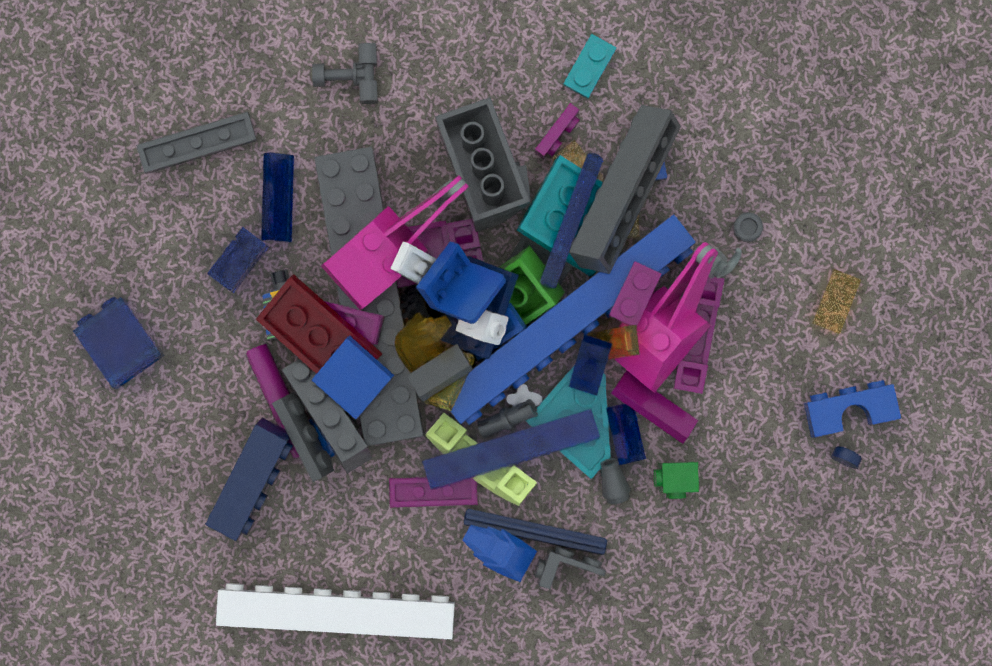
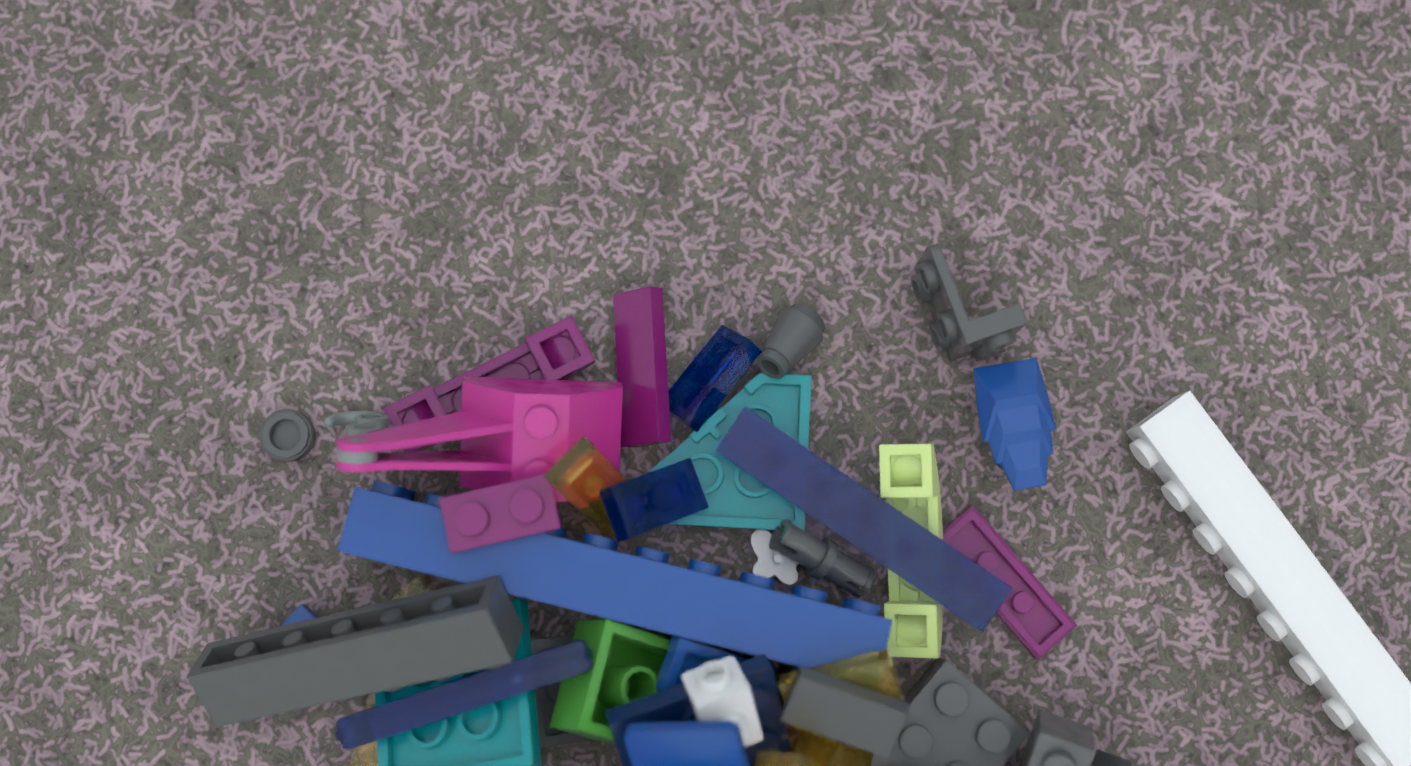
camera: 135 degrees left, 5 degrees down
dark blue axle [464,509,607,555] -> none
green brick [653,462,699,499] -> none
blue arch [804,380,901,437] -> none
clear yellow tile [812,269,861,334] -> none
dark blue tile [831,446,862,469] -> none

